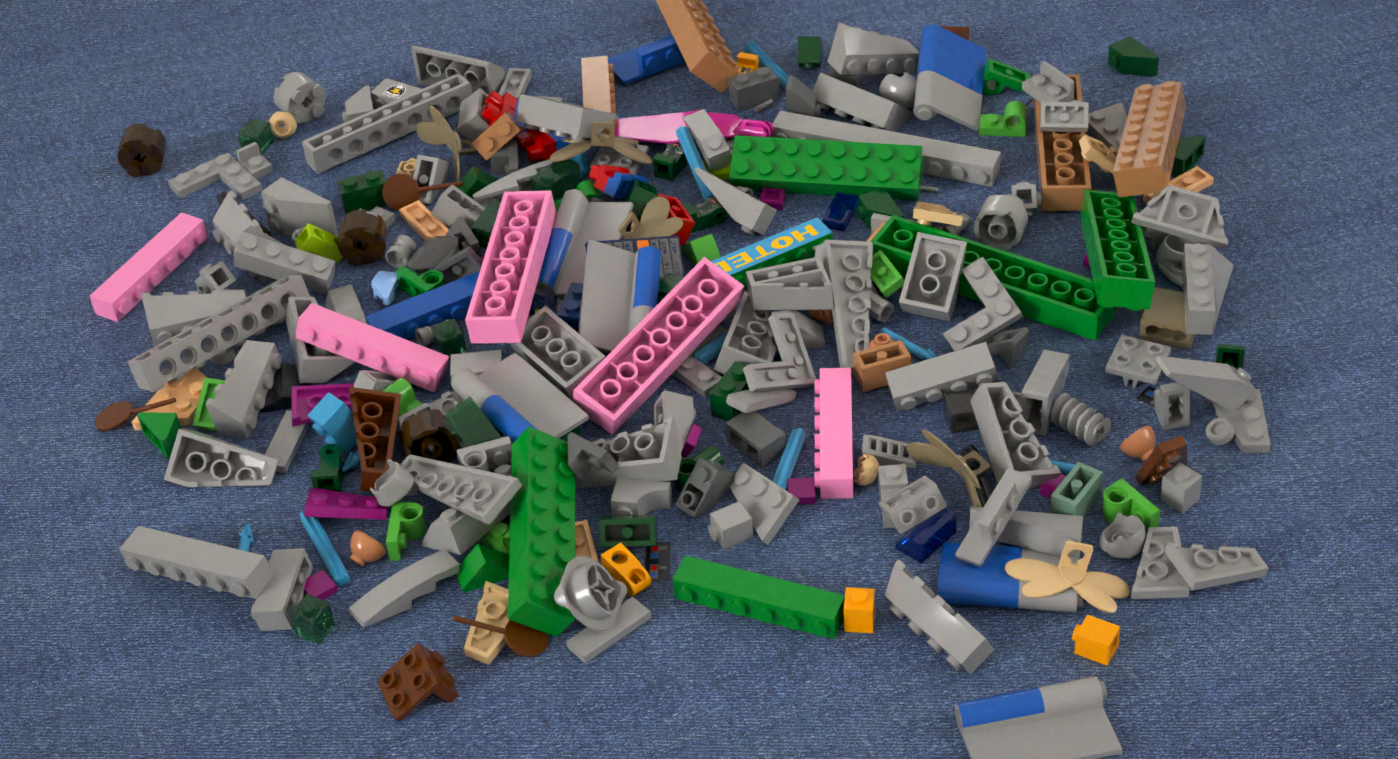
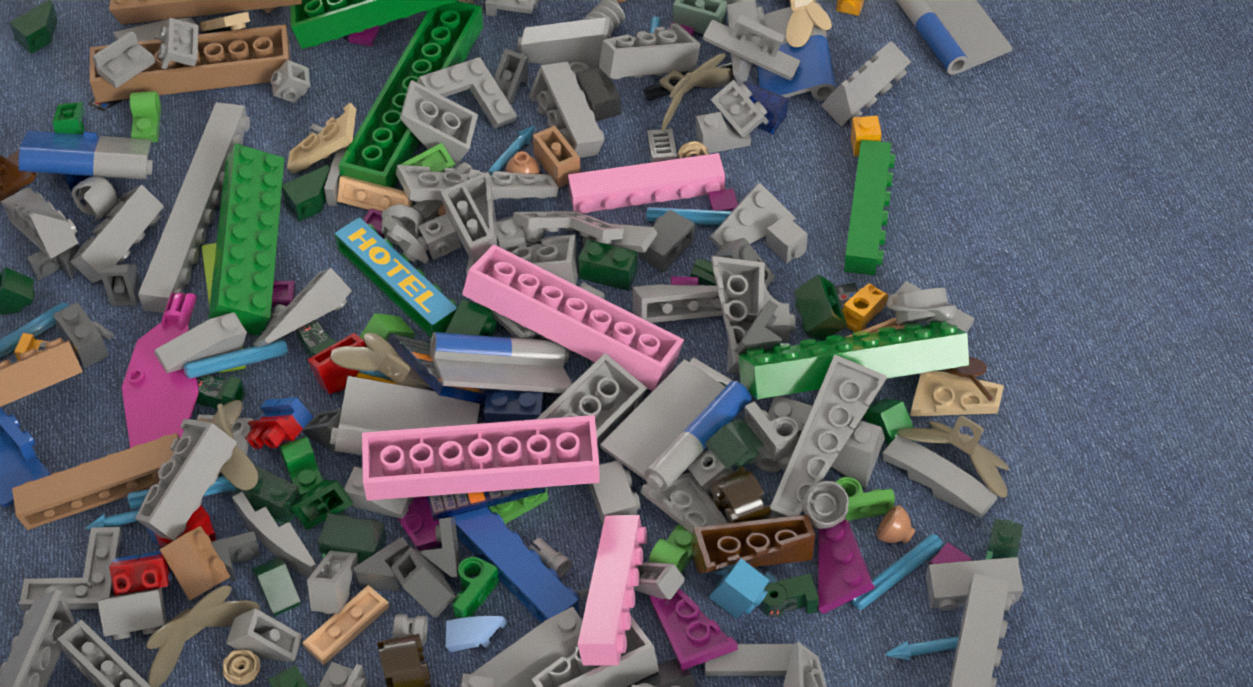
camera: 105 degrees left, 10 degrees up
reddish brown bracket [378,643,459,721] -> none
reddish brown piece [382,174,463,210] -> none
clear green brick [431,319,467,362] -> none
dark green brick [625,179,657,222] -> none
clear blue tile [822,192,858,232] -> none
light grey brick [974,195,1028,251] -> none
none -> light grey slope [382,215,429,264]
none -> dark tan piece [898,415,1009,498]

